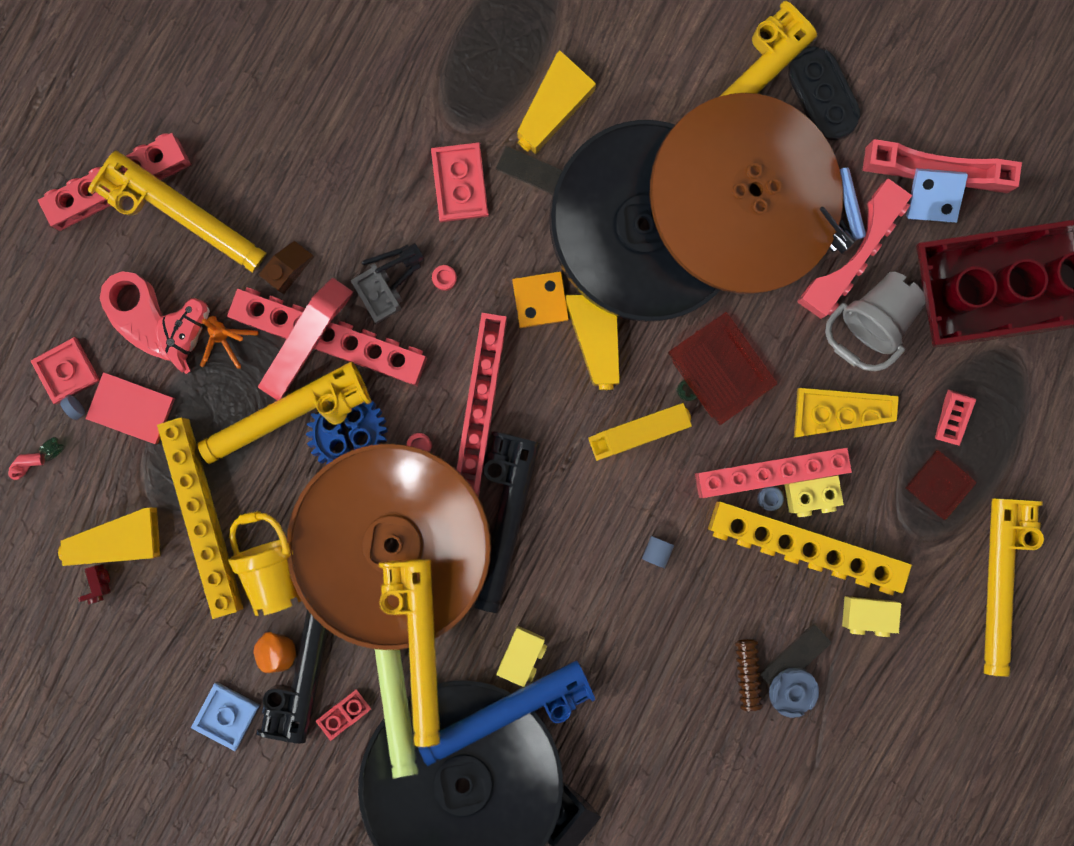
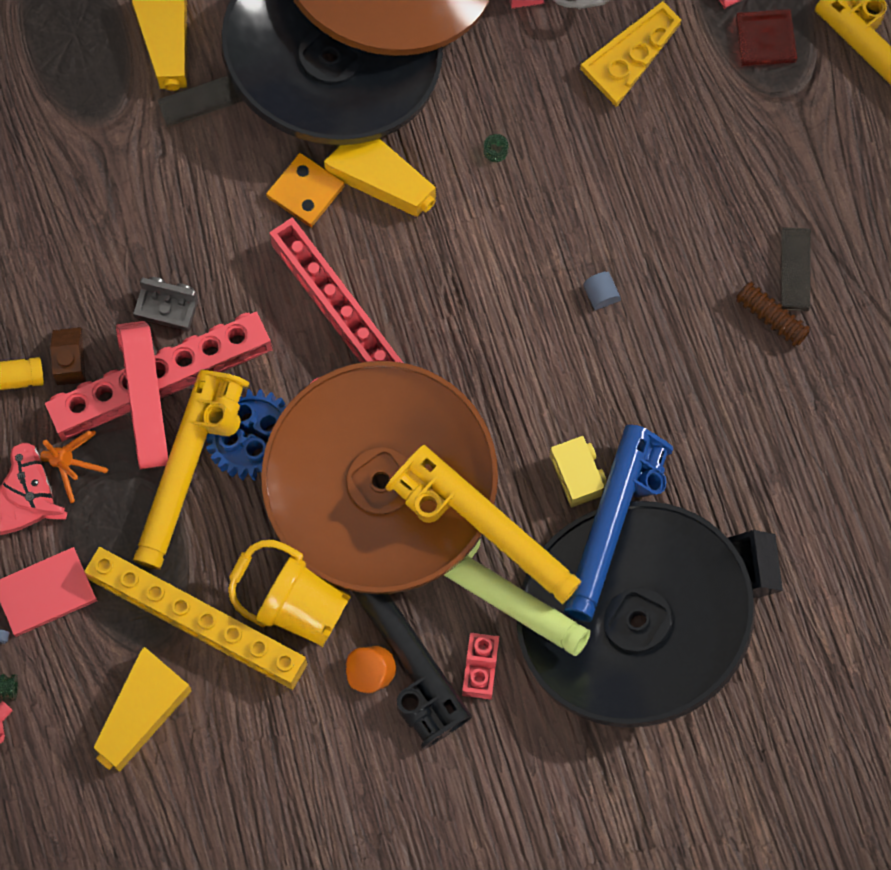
camera: 40 degrees left, 15 degrees down
dark red bracket [78,564,111,605] -> none
light blue tile [191,682,260,751] -> none
black plant [362,243,424,290] -> none
coral tile [431,142,489,222] -> none
coral tile [432,265,457,291] -> none
black piece [474,431,540,613] -> none
yellow slope [588,403,692,461] -> none
clear red piece [668,312,777,426] -> none
coral brick [695,448,852,498] -> none
yellow brick [708,501,912,595] -> none
sand blue tile [757,486,784,511] -> none
sand blue tile [769,667,819,718] -> none
light yellow brick [784,475,844,517] -> none
light yellow brick [842,596,901,637] -> none

